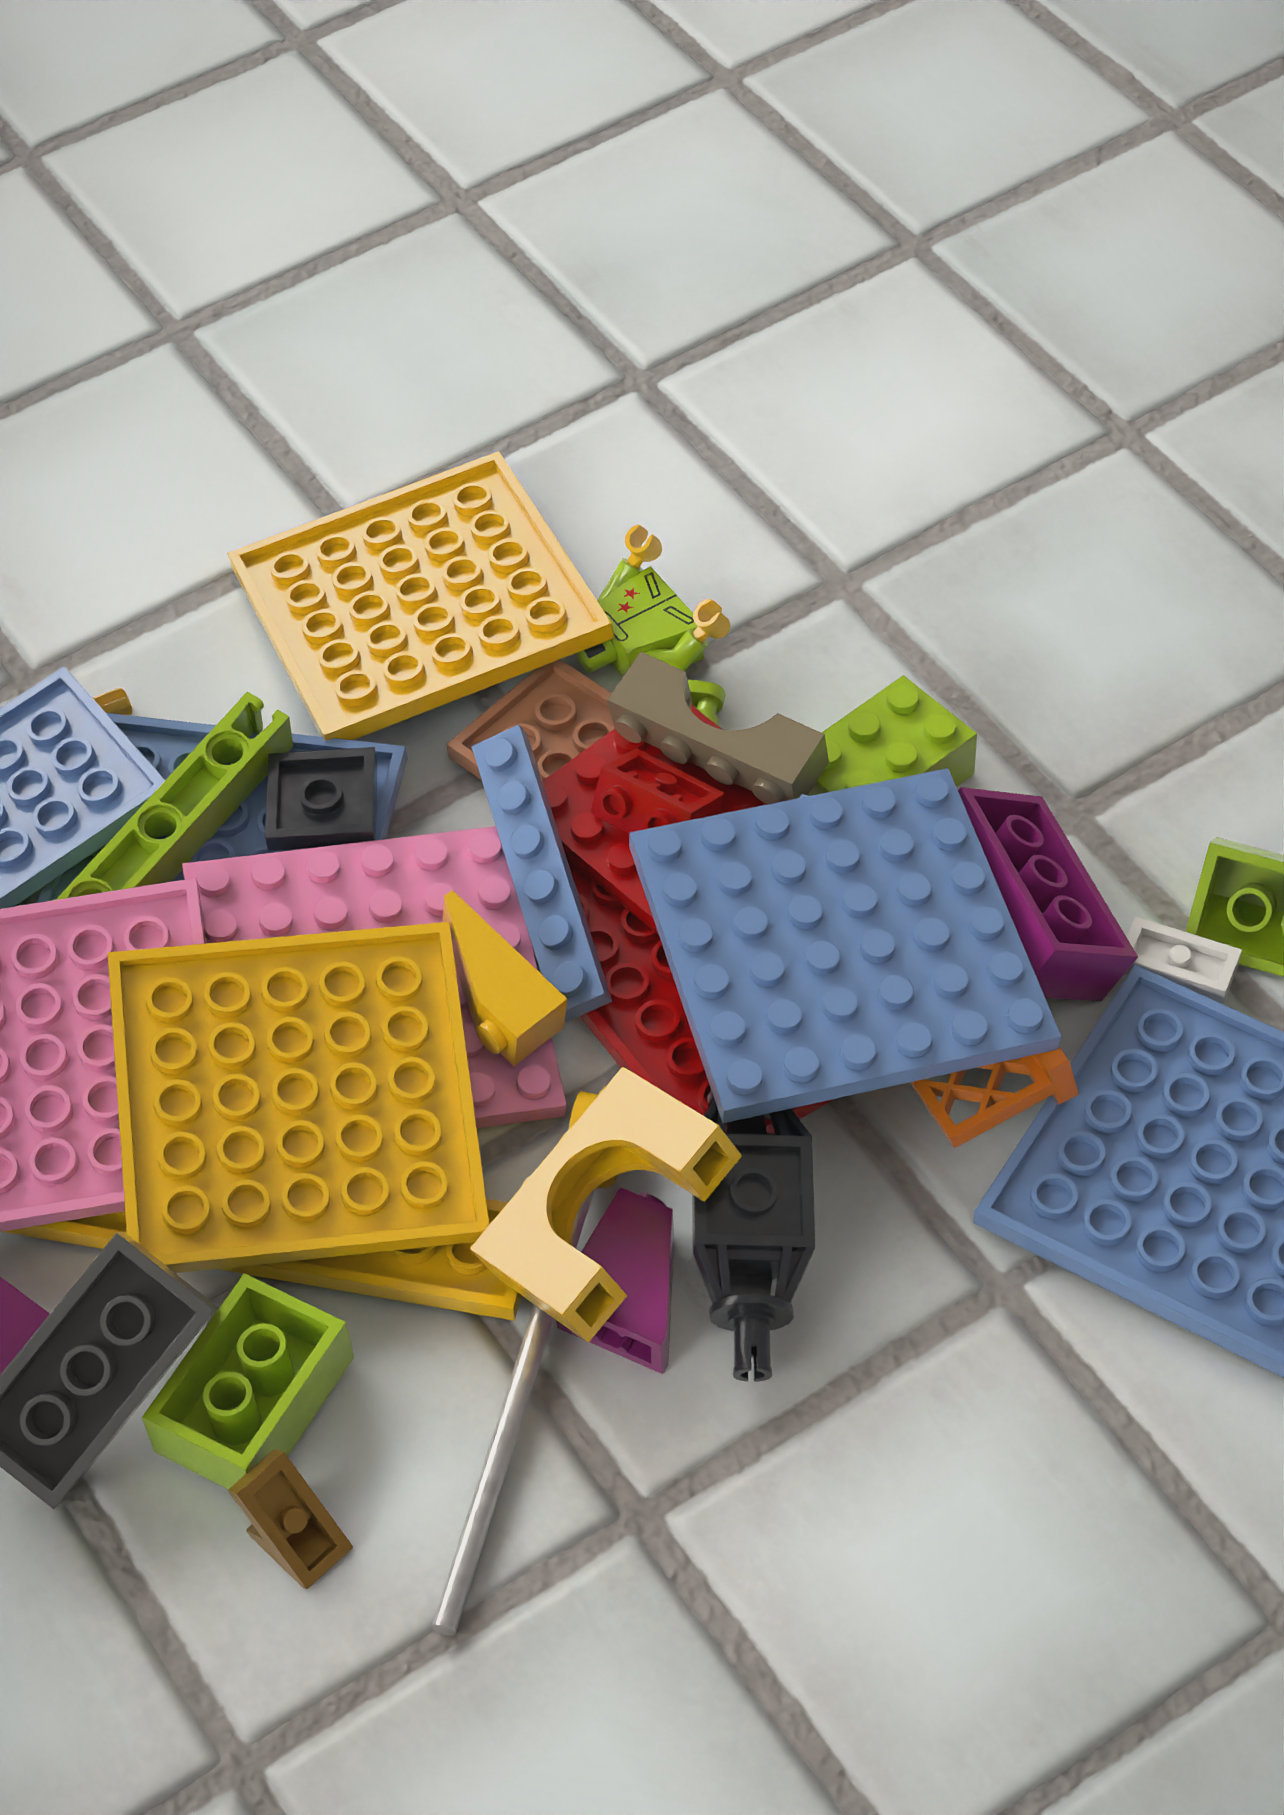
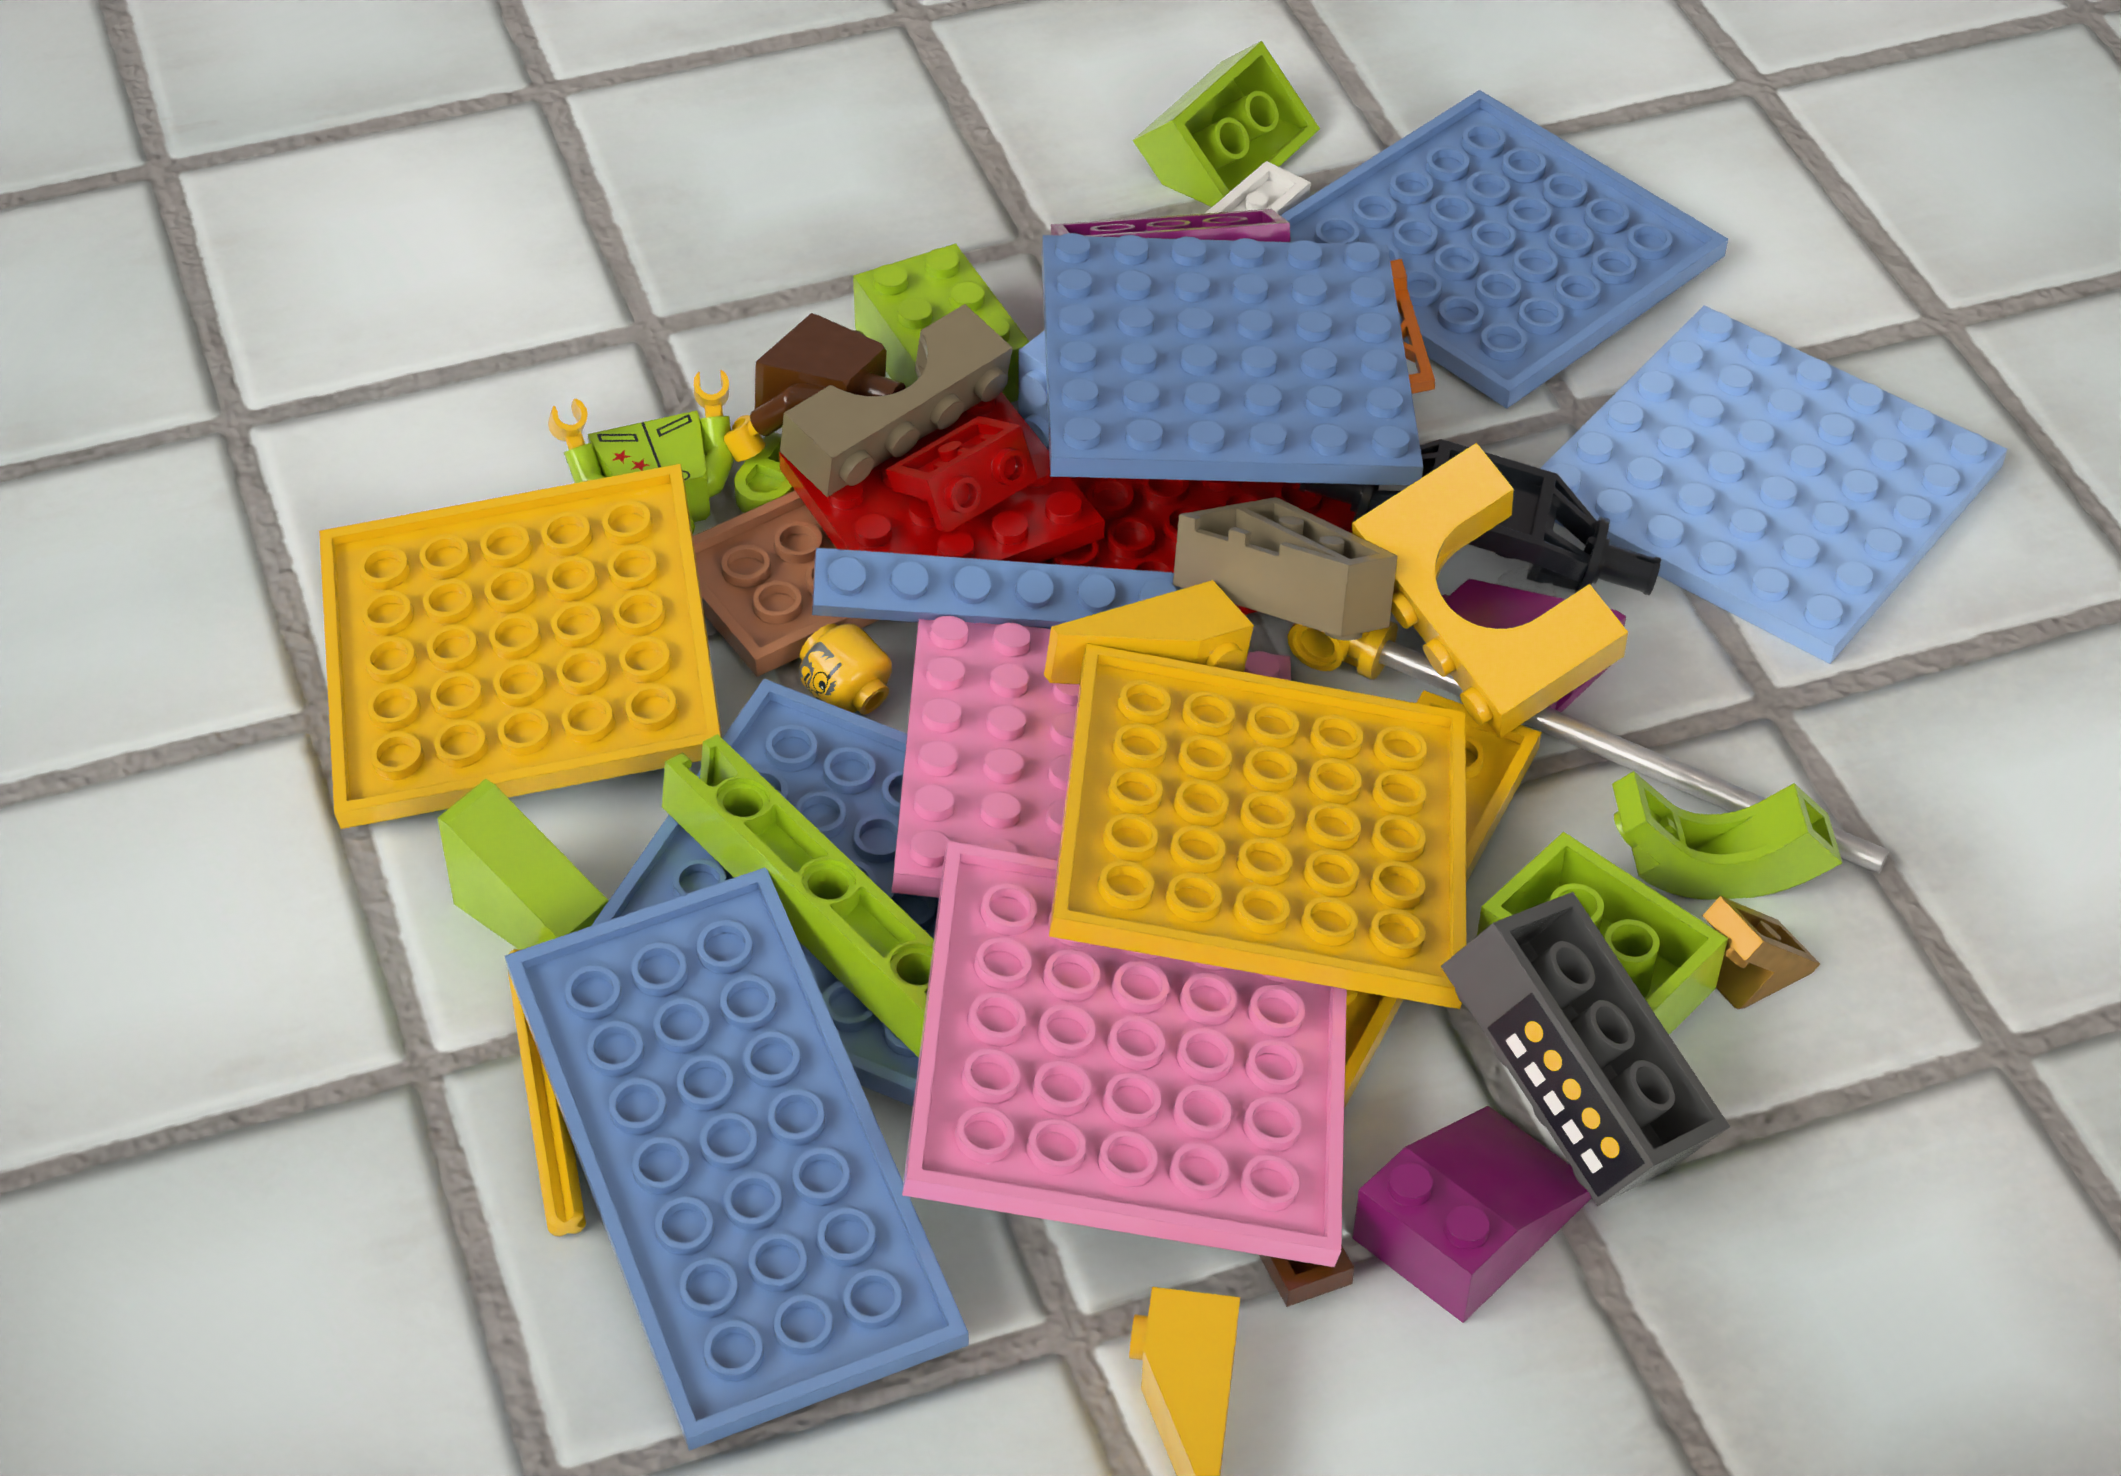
camera: 80 degrees left, 5 degrees down
black plate [265,747,377,851] -> none
none -> lime slope [437,779,608,950]
none -> reddish brown torso [724,313,906,462]
none -> yellow head [799,623,892,715]
none -> dark tan wedge [1173,497,1397,641]
none -> light blue plate [1540,305,2007,664]
none -> lime arch [1612,771,1843,900]

